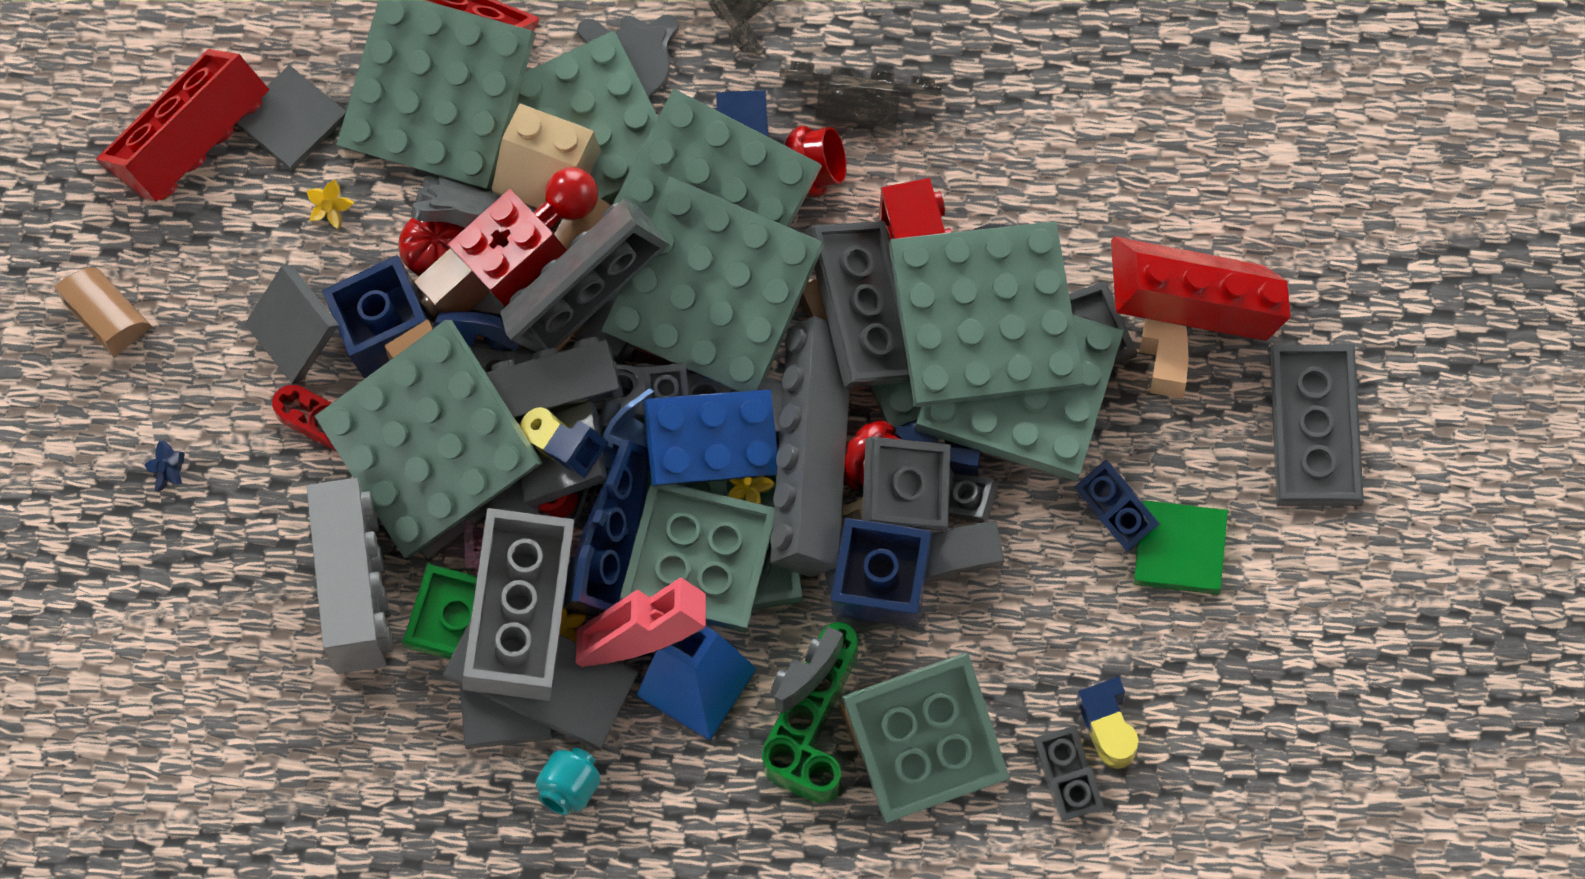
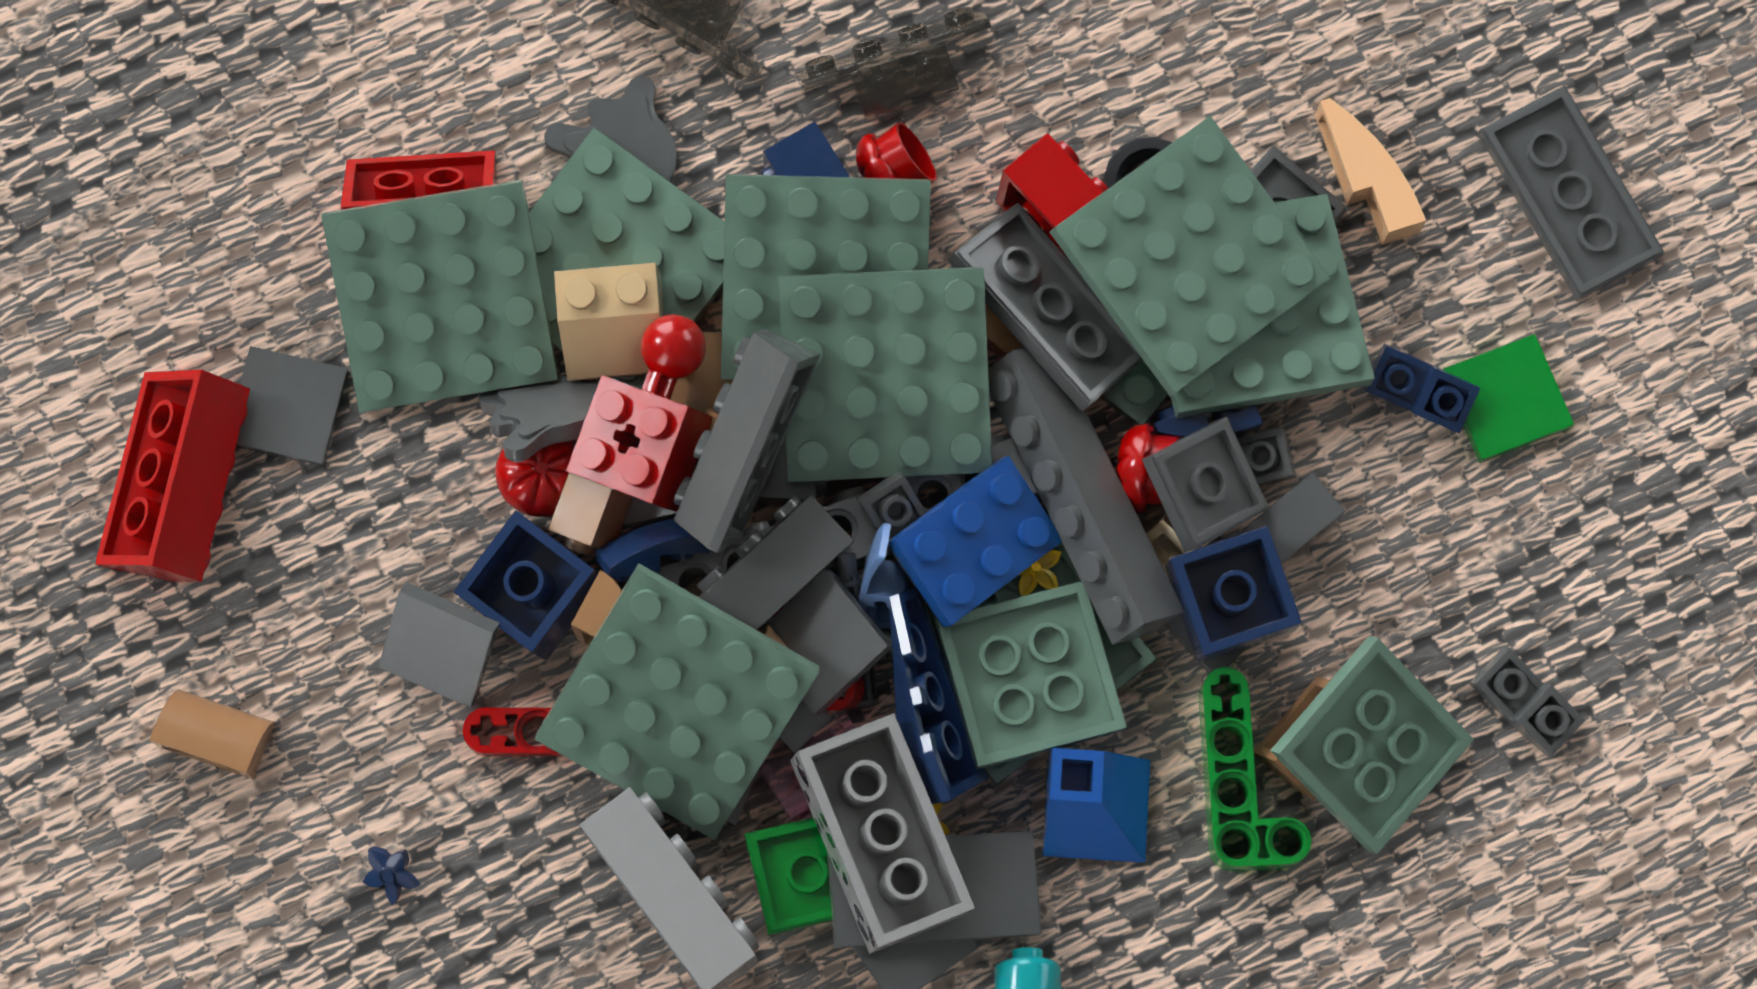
camera: 35 degrees left, 10 degrees up
yellow plant [306,179,354,229] -> none
dark blue leg [520,407,609,478] -> none
coral slope [576,577,706,667] -> none
dark grey slope [771,627,843,714] -> none
leg [1076,676,1138,769] -> none
red slope [1111,236,1291,341] -> none

